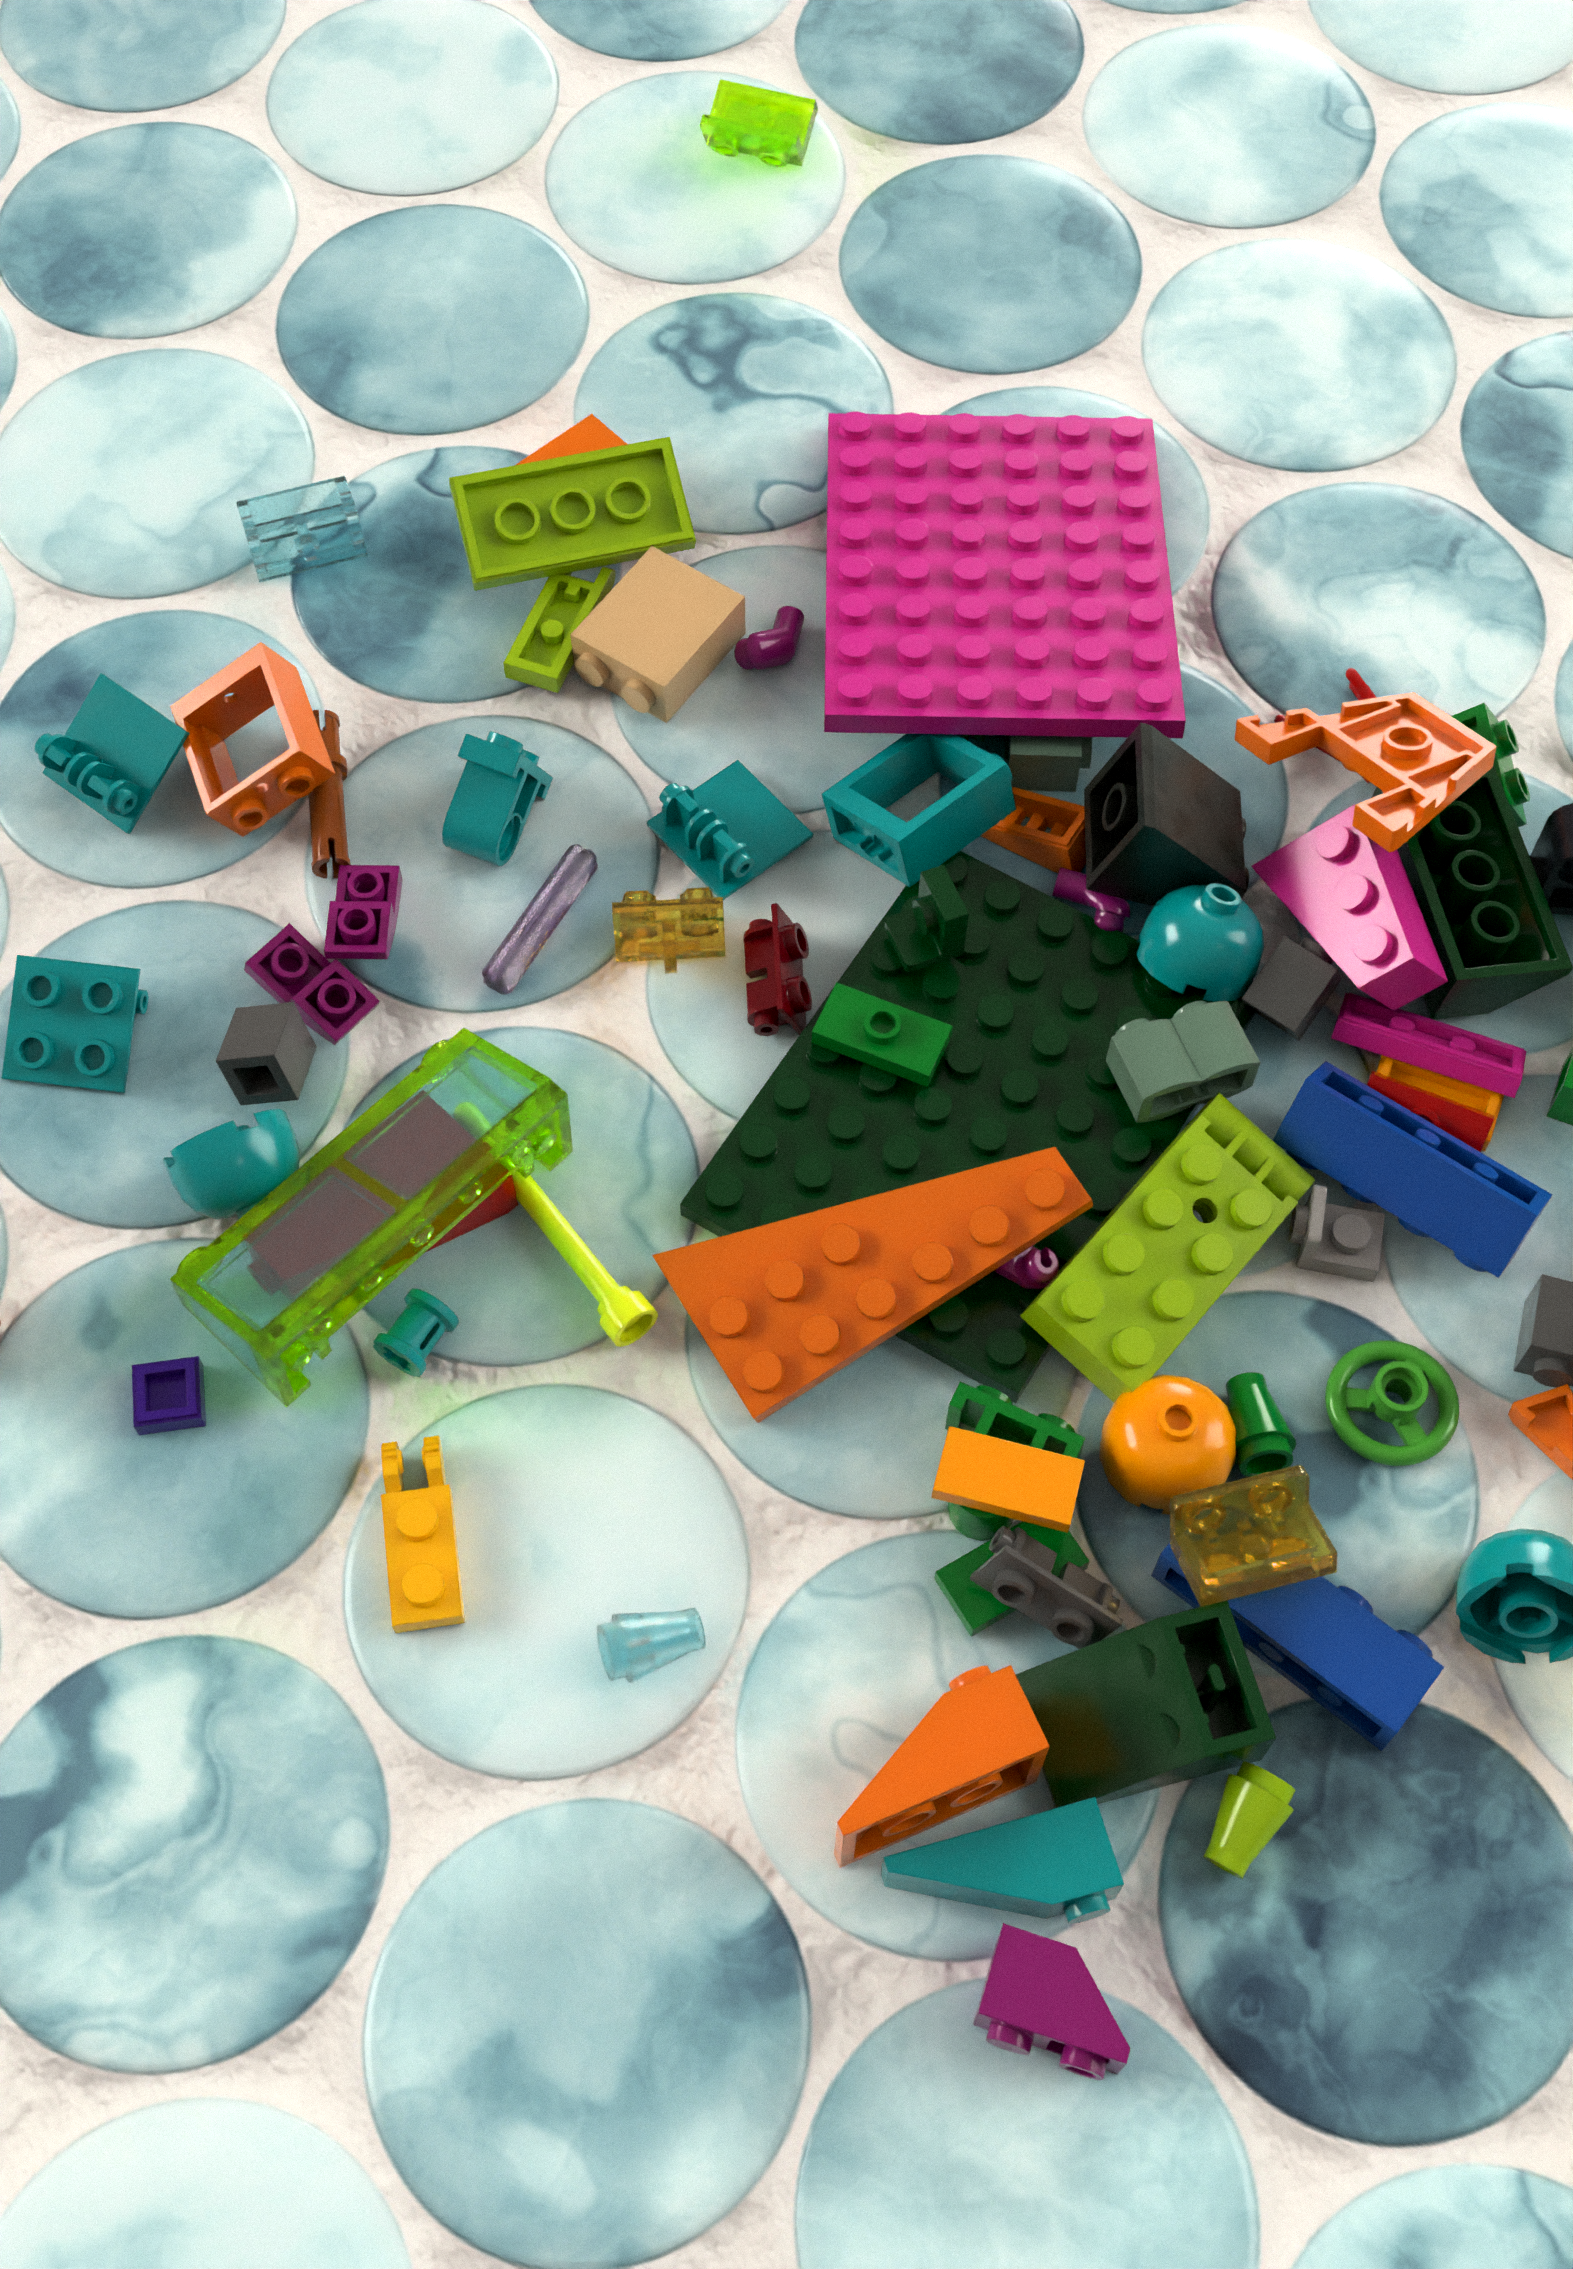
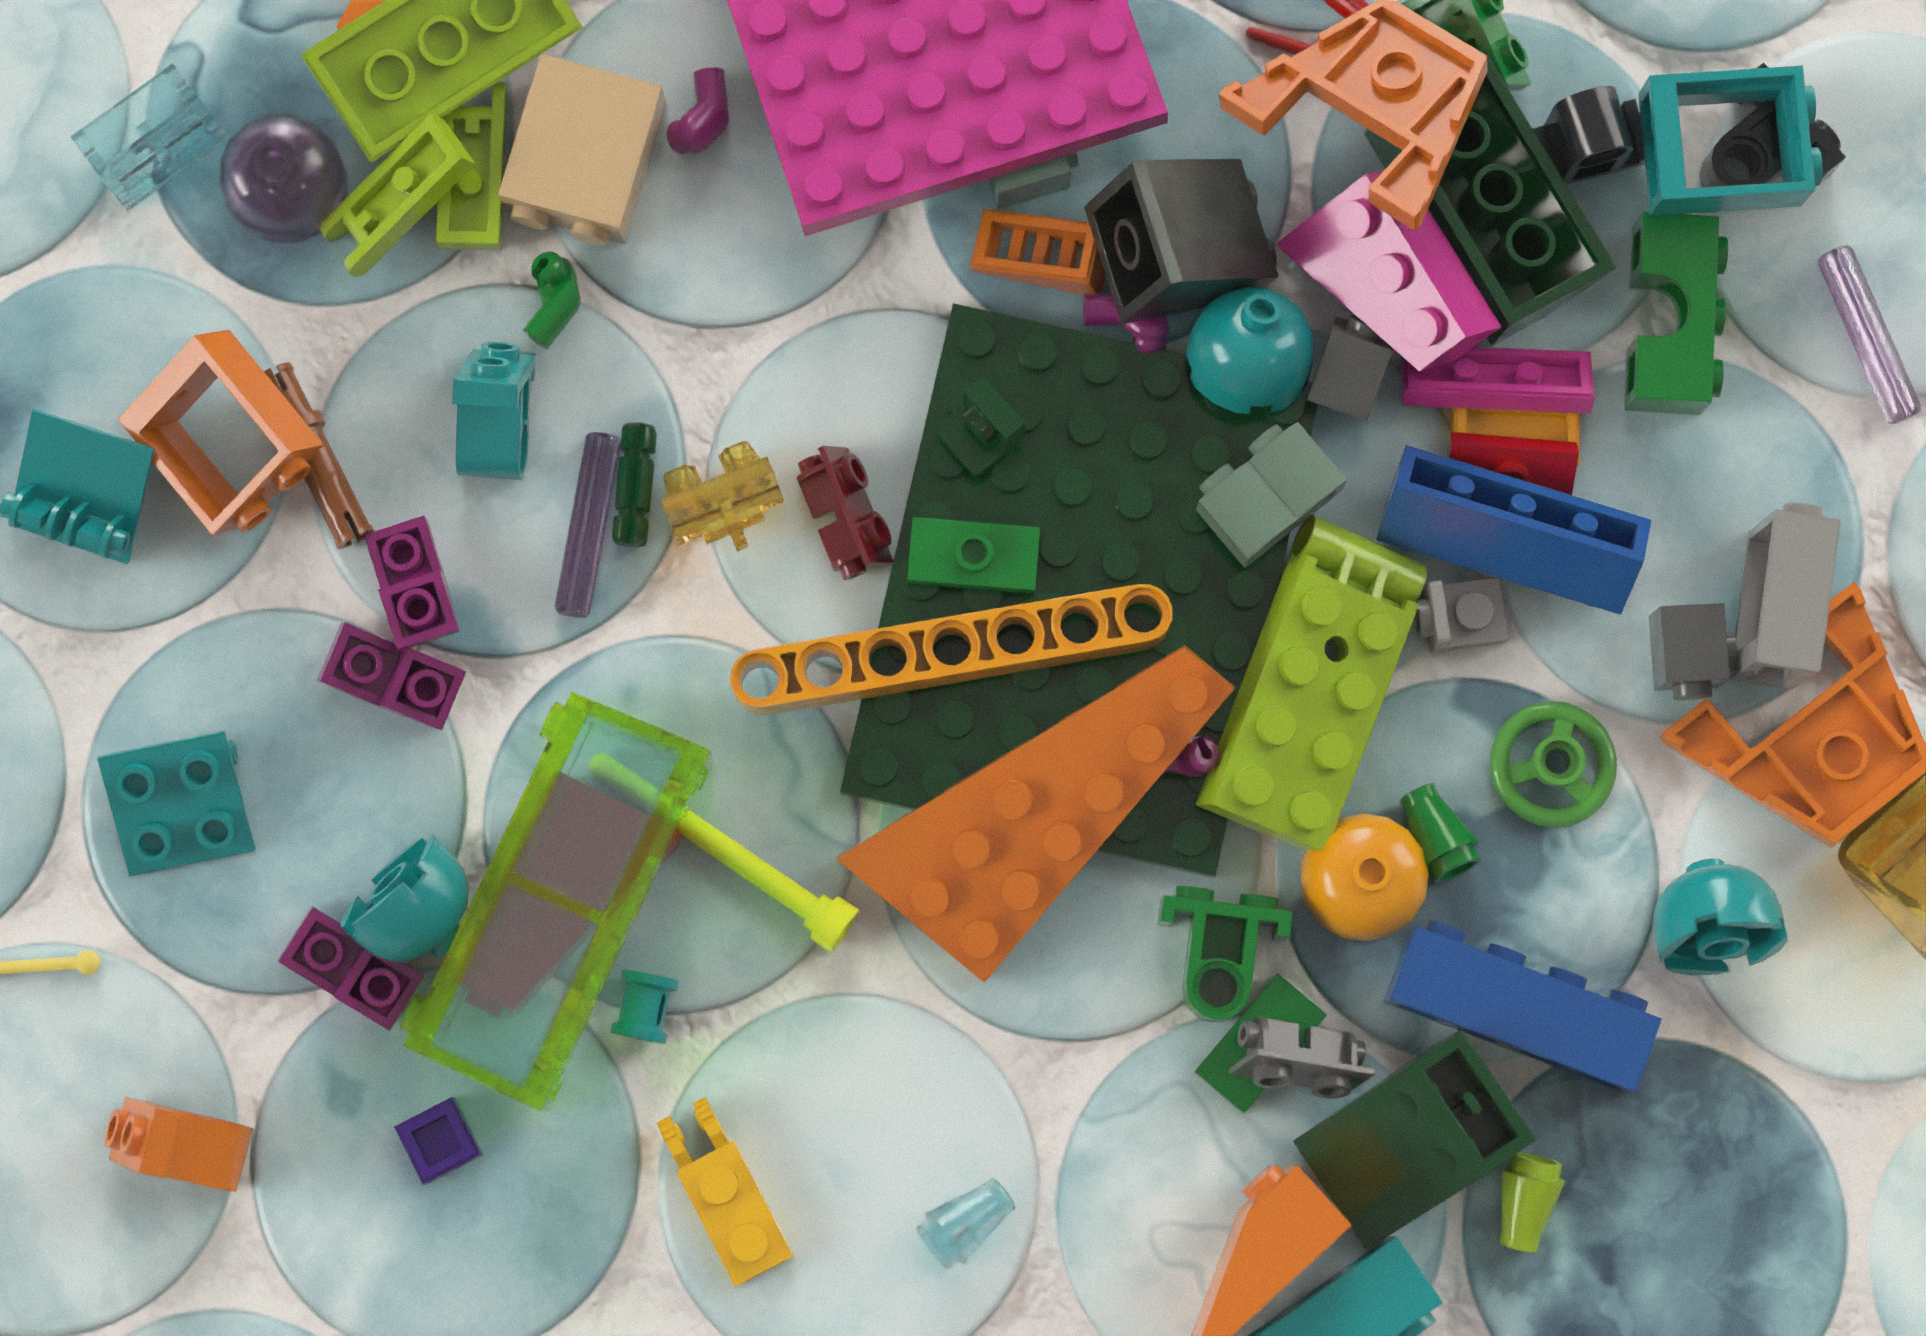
camera: 20 degrees left, 20 degrees up
dark grey brick [216,1002,317,1106] -> none
teal hinge [647,760,814,901] -> none
teal window [822,734,1016,887] -> none
light orange tile [931,1426,1085,1533] -> none
clear yellow bracket [1170,1465,1337,1607] -> none
none -> clear purple cylinder [219,114,348,243]
none -> magenta slope [277,906,424,1031]
none -> lime hinge [320,113,475,277]
none -> green arm [522,251,581,350]
none -> dark green axle [612,422,657,547]
none -> light orange beam [730,584,1172,715]

